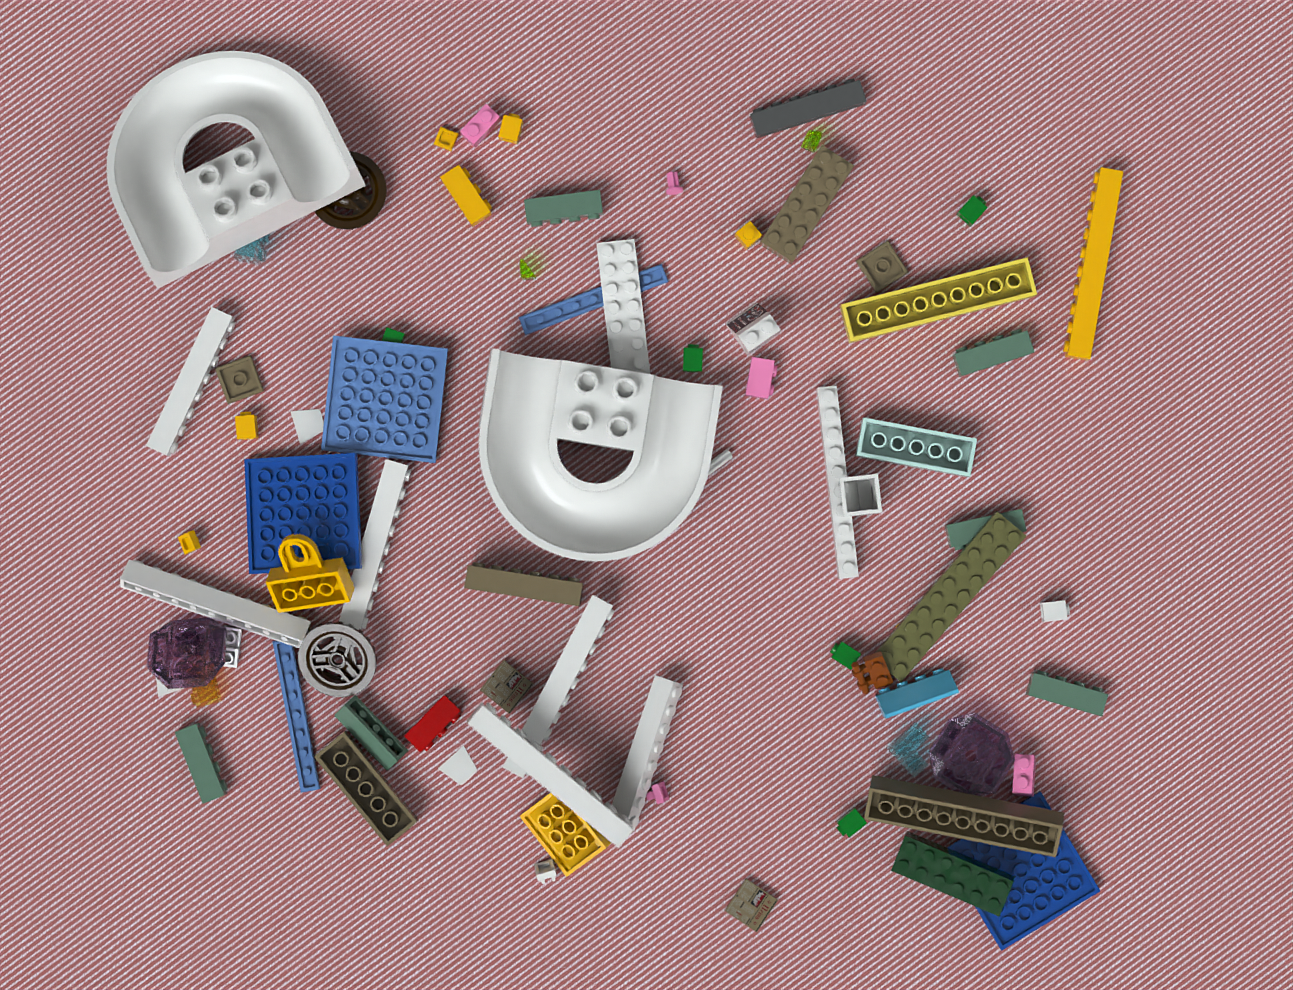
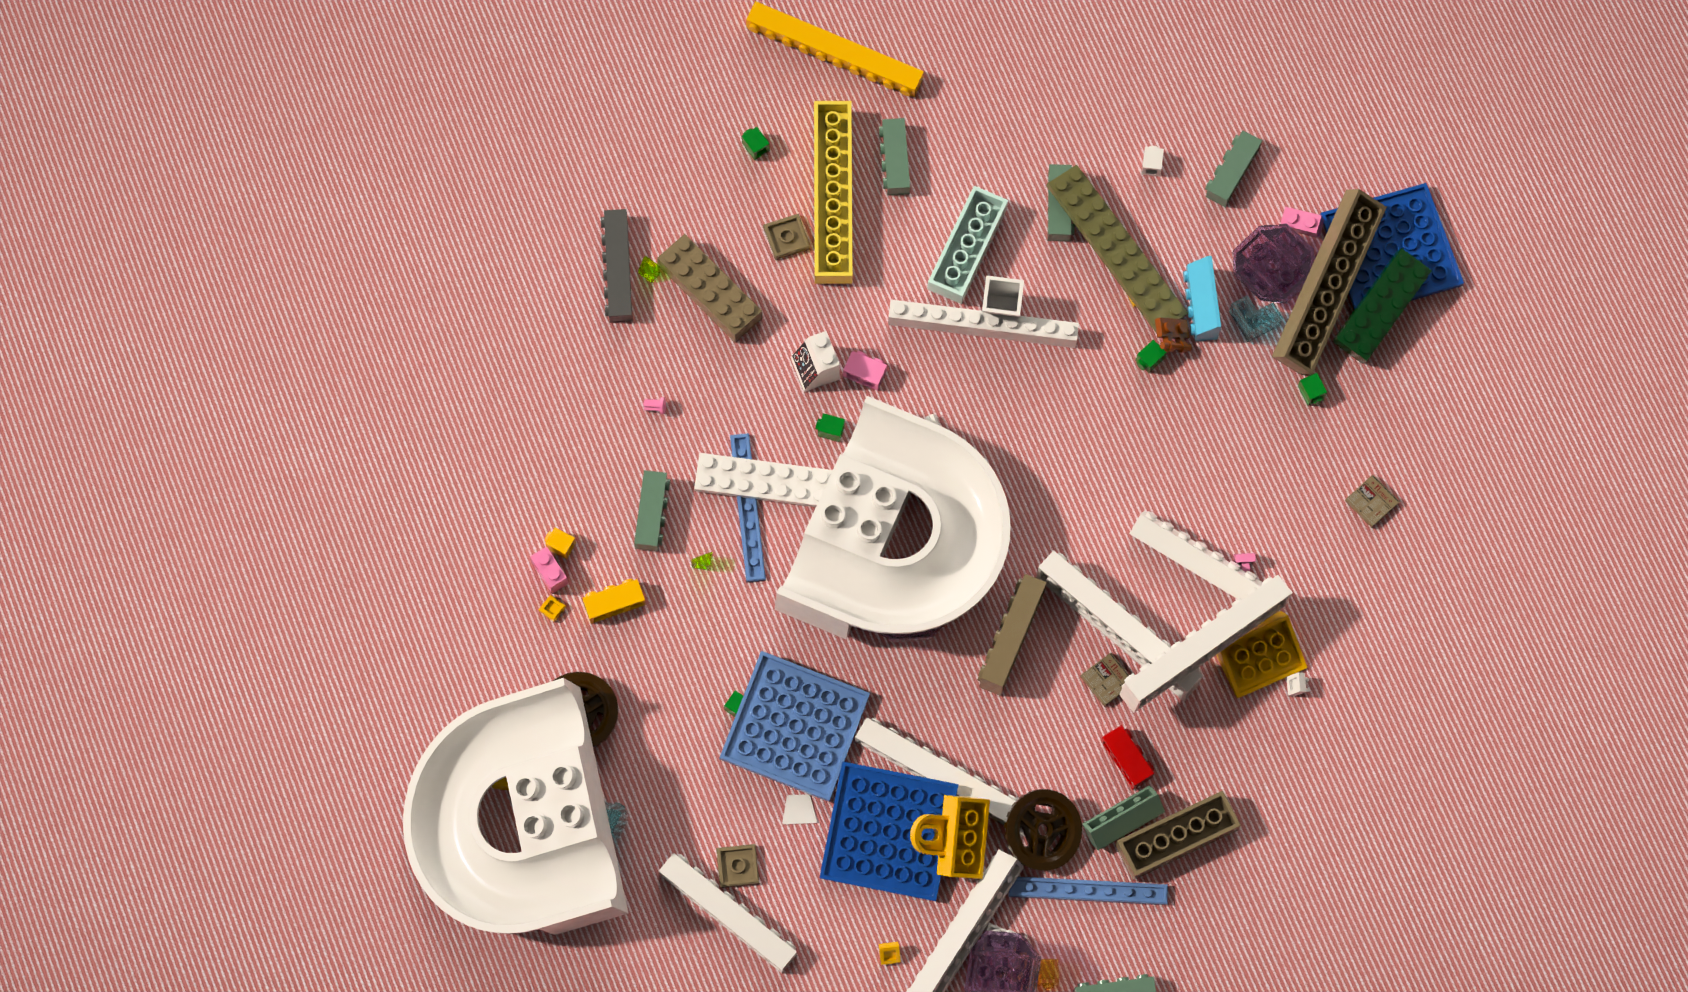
camera: 75 degrees left, 15 degrees down
yellow brick [235,412,259,440] -> none
white sticker [438,745,477,785] -> none
yellow brick [735,221,762,250] -> none

